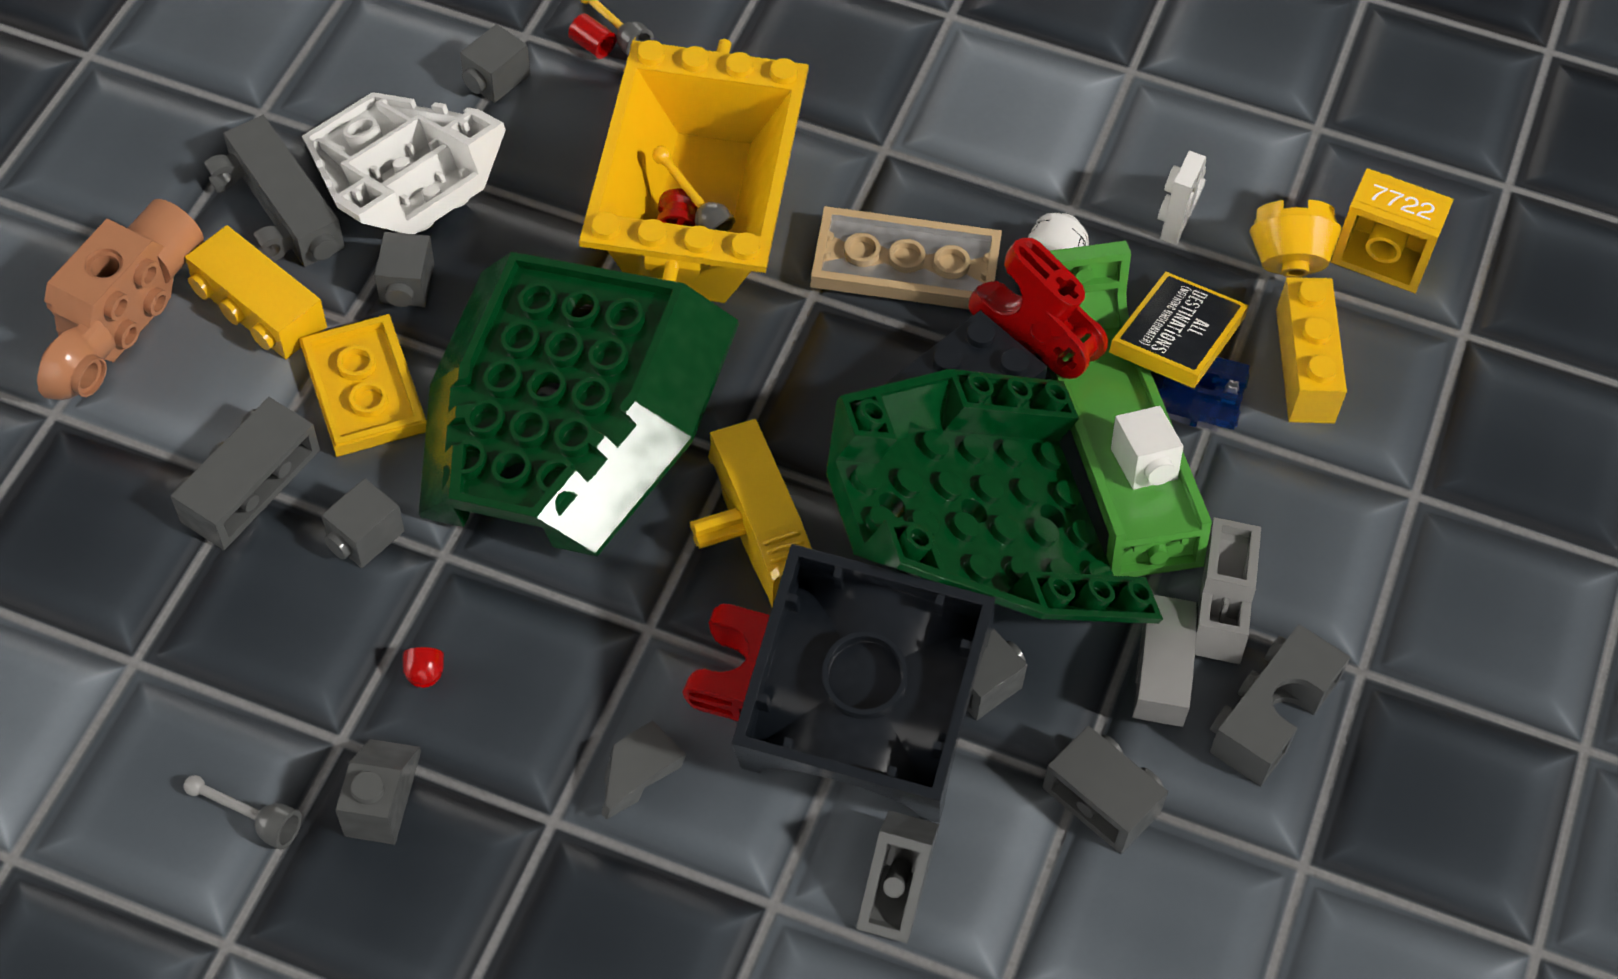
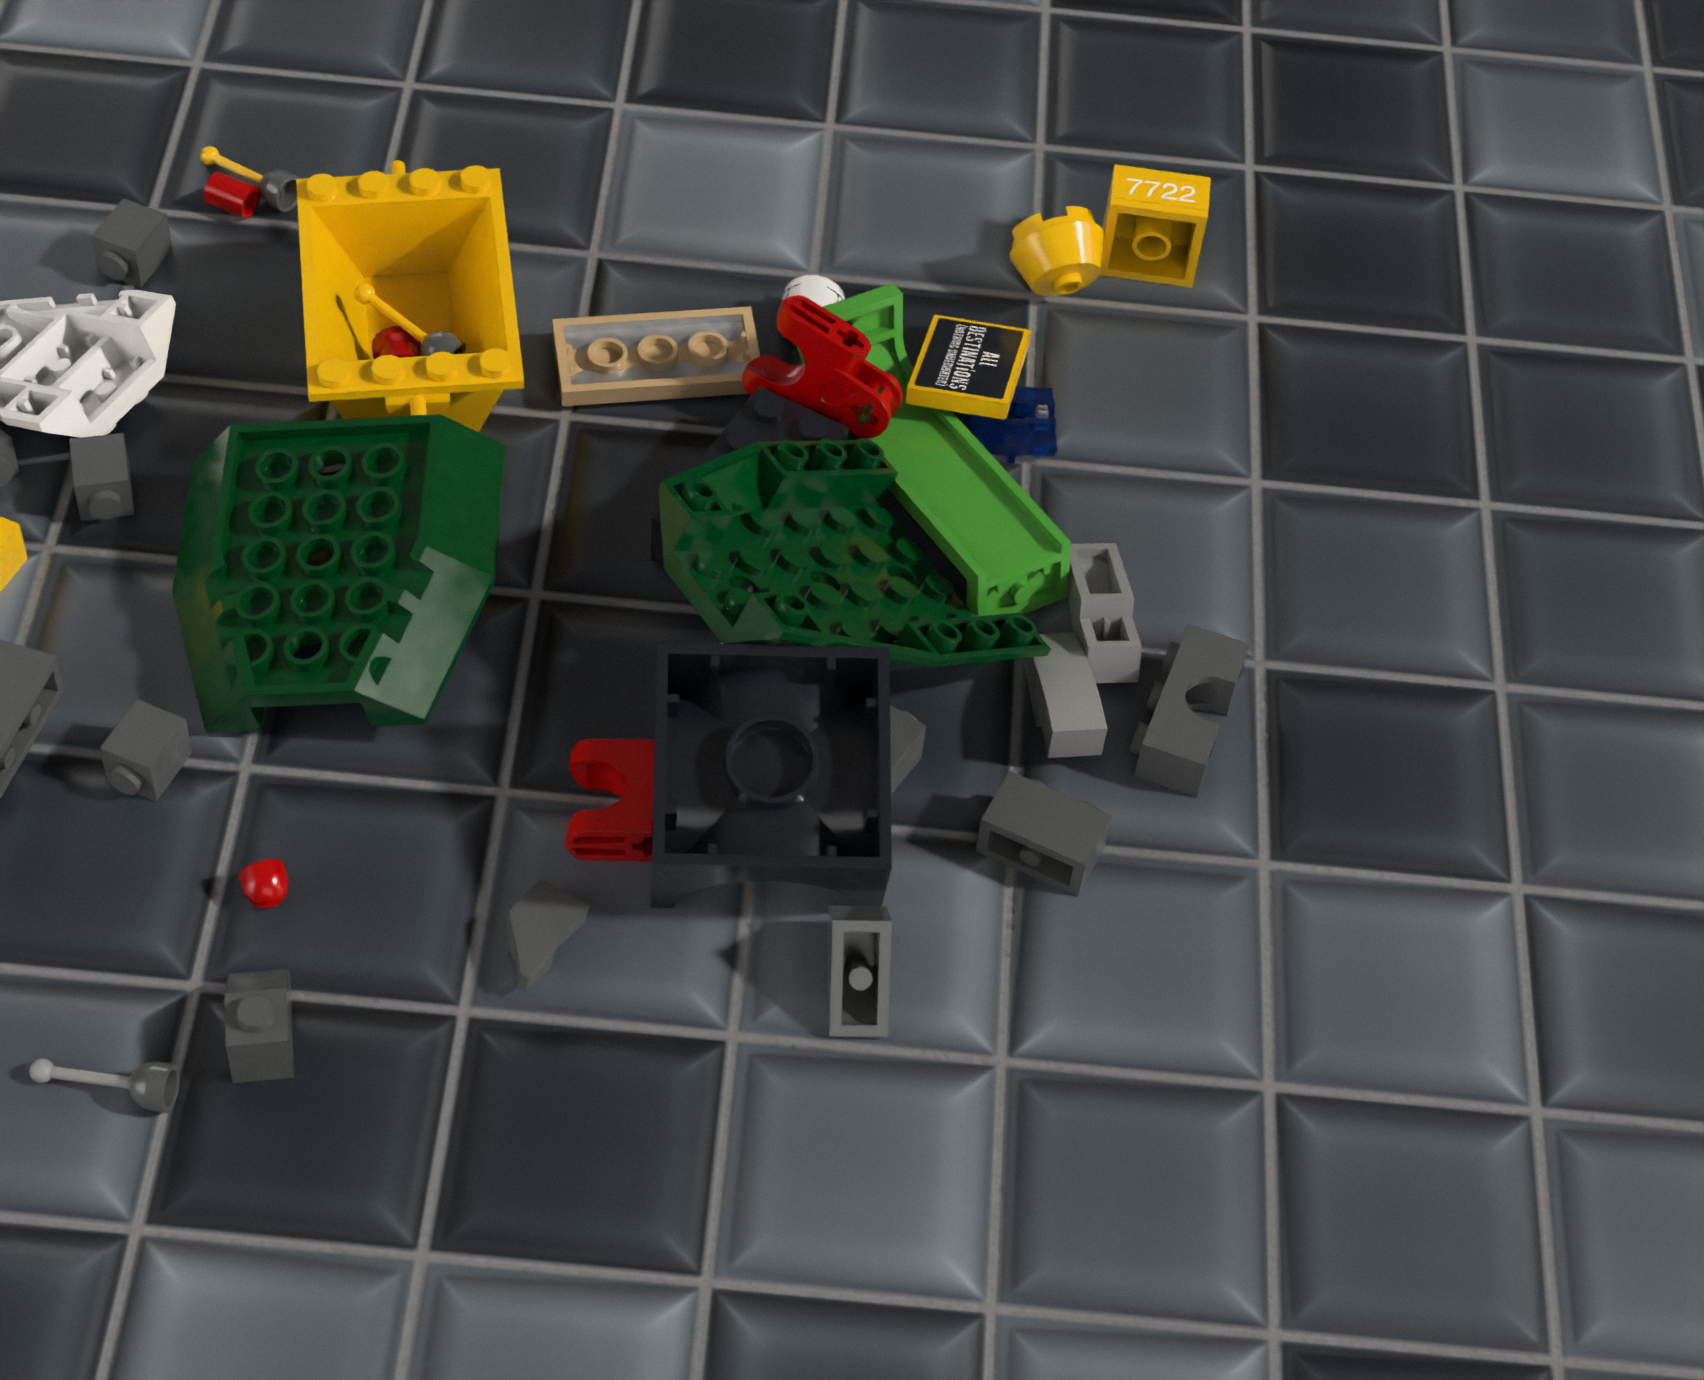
camera: 20 degrees left, 5 degrees down
yellow tile [299,314,427,457] -> none
yellow piece [690,418,812,607] -> none
white brick [1111,406,1183,490] -> none
white wing [1158,151,1206,245] -> none
yellow brick [1276,277,1347,424] -> none

